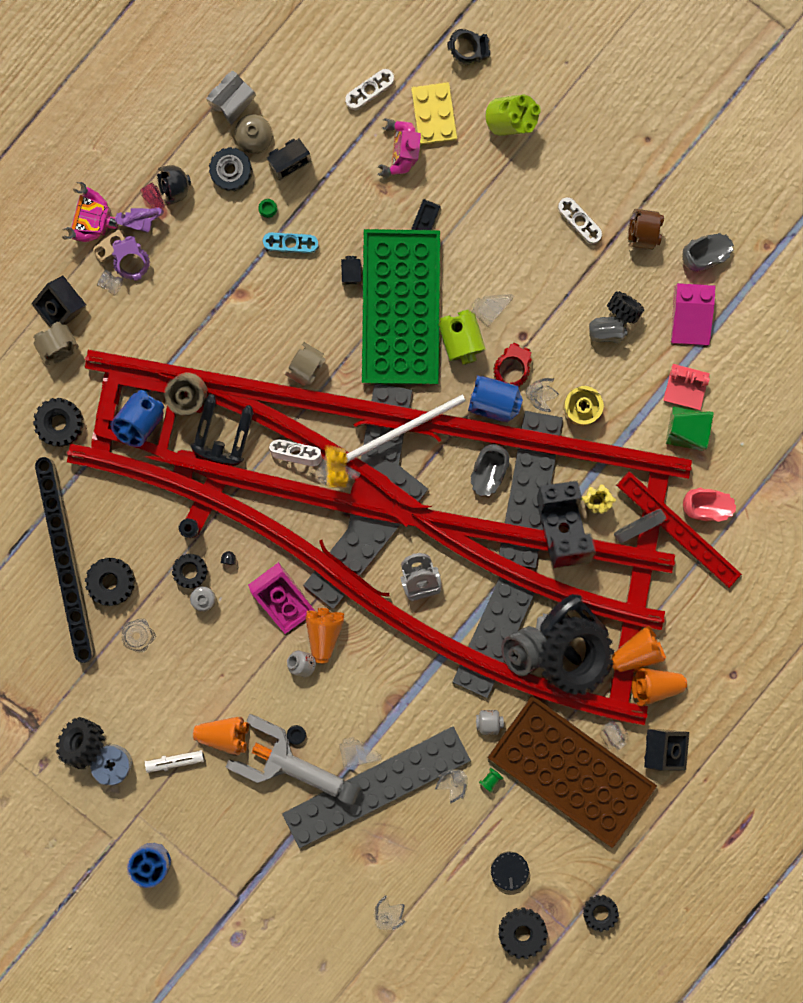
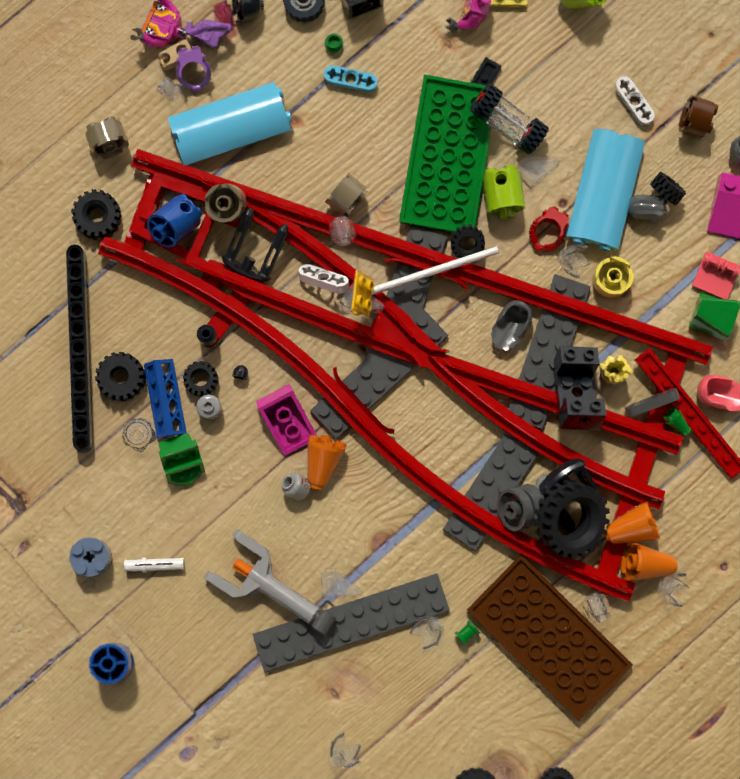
camera: 10 degrees right, 5 degrees down
black slope [31,276,87,327] -> none
black tyre [56,717,105,769] -> none
orange cone [193,717,249,755] -> none
black tile [287,725,306,745] -> none
black brick [341,256,361,285] -> none
light grey piece [400,553,441,601] -> none
blue cylinder [468,376,523,423] -> none
light grey head [476,710,504,735] -> none
black tile [491,851,529,891] -> none
black slope [644,729,689,771] -> none
none -> blue fence [144,359,186,439]
none -> green piece [158,433,205,486]
none -> medium azure cylinder [167,82,292,166]
none -> clear head [329,216,356,246]
none -> black tyre [451,224,485,258]
none -> plate [470,83,549,155]
none -> medium azure cylinder [566,129,645,252]
none -> clear piece [658,573,689,607]
none -> green cone [664,408,691,436]

